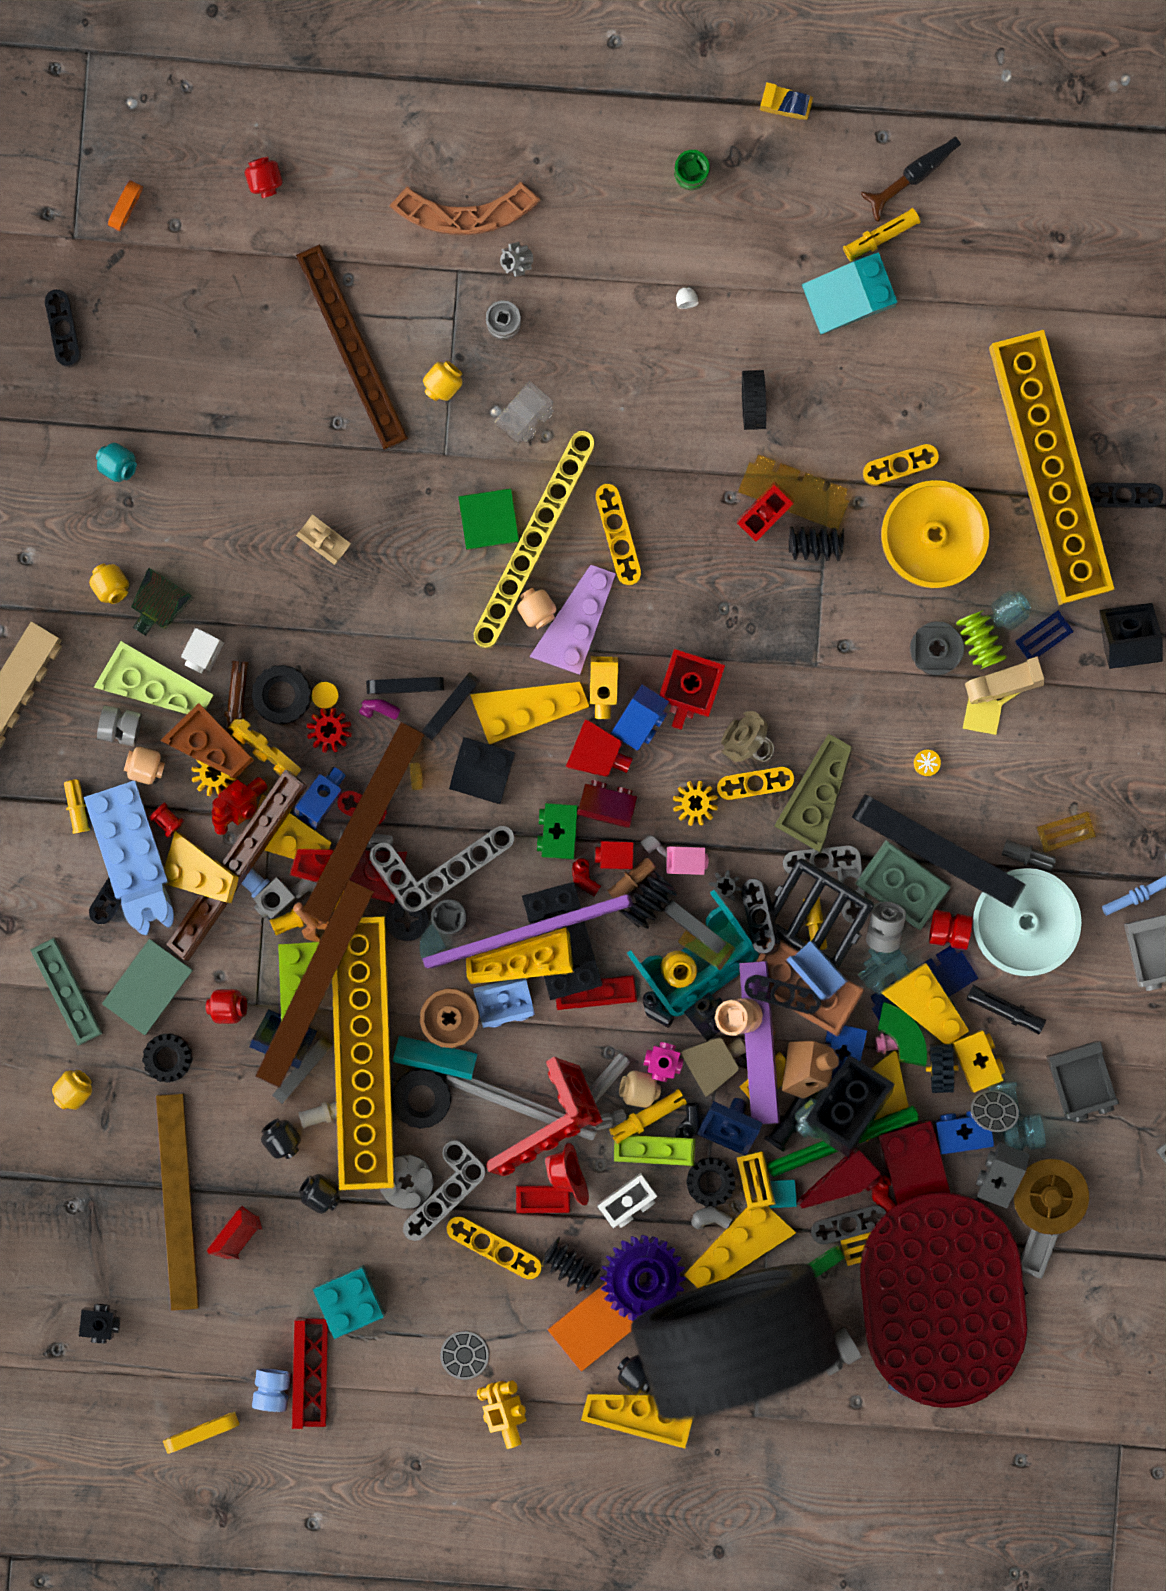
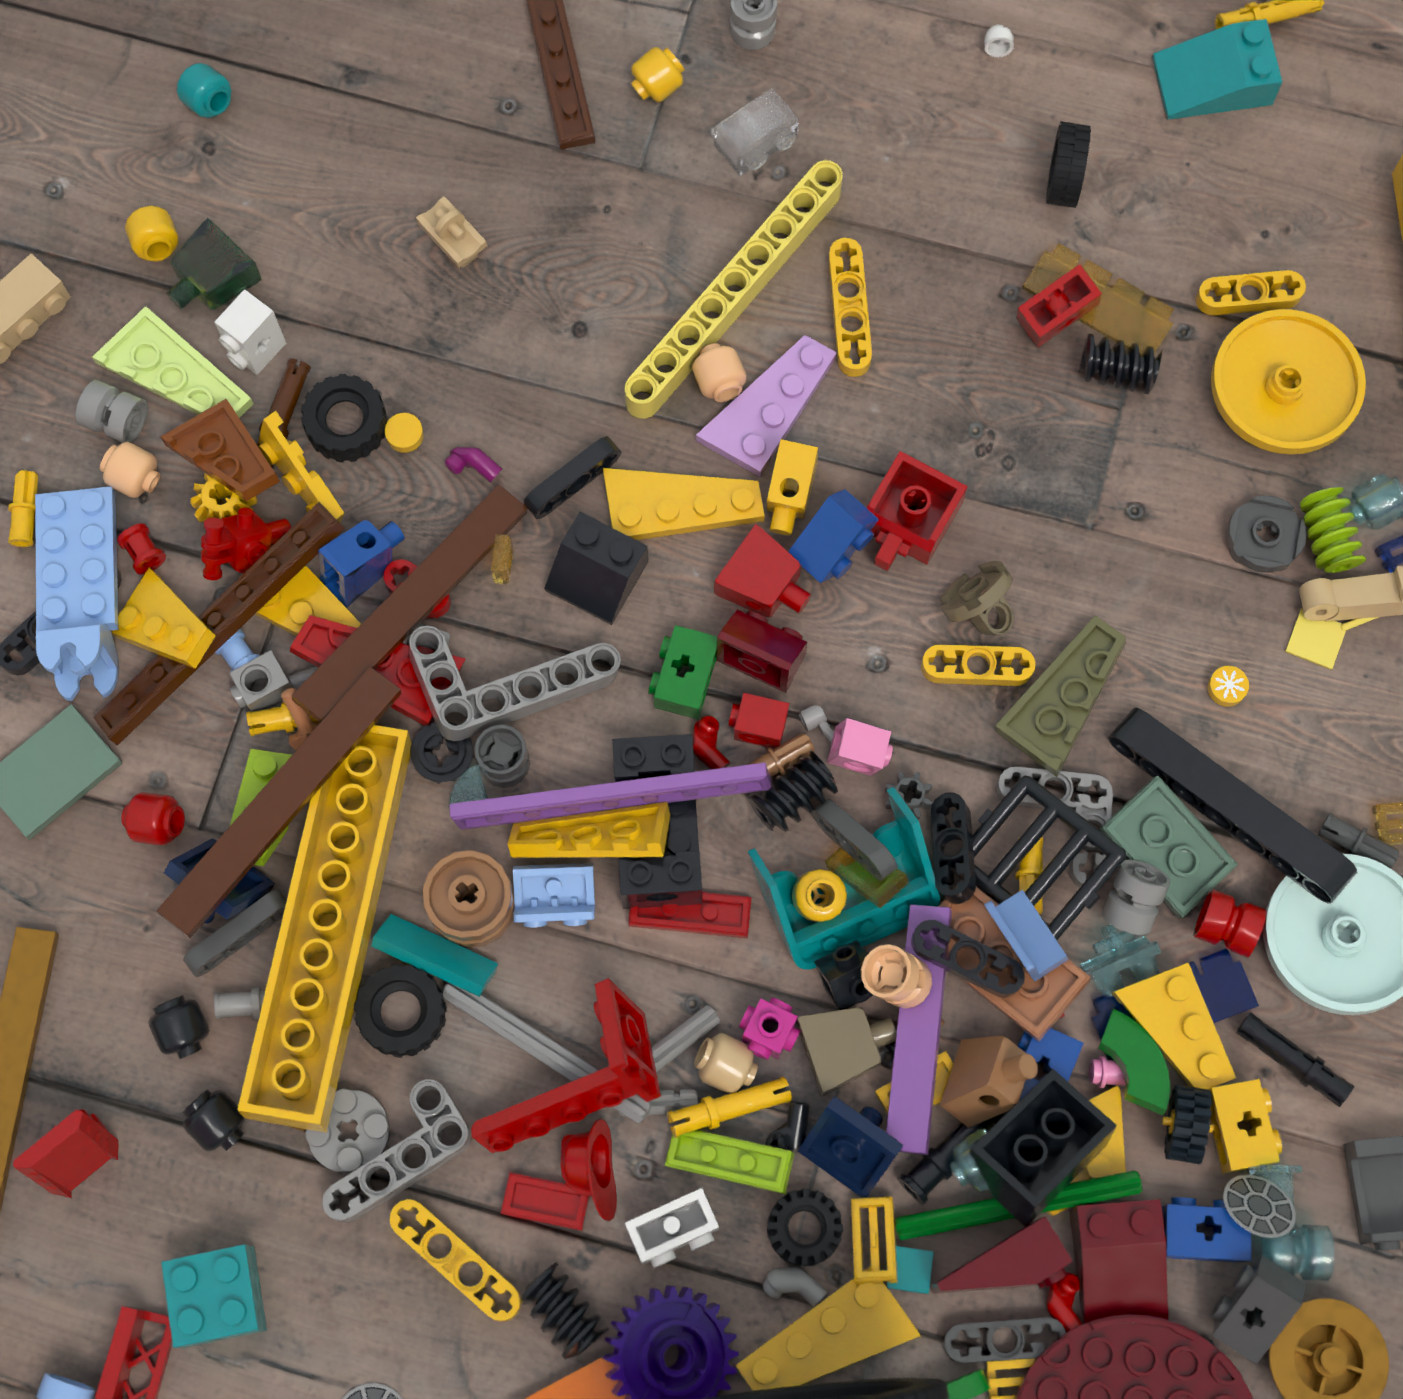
camera: 10 degrees right, 15 degrees down
black tyre [142,1033,193,1083] -> none
red gear [307,708,352,753] -> none
black beam [366,677,444,694] -> none
green tile [458,489,519,550] -> none
black arm [643,991,674,1028] -> none
yellow gear [673,781,718,826] -> none

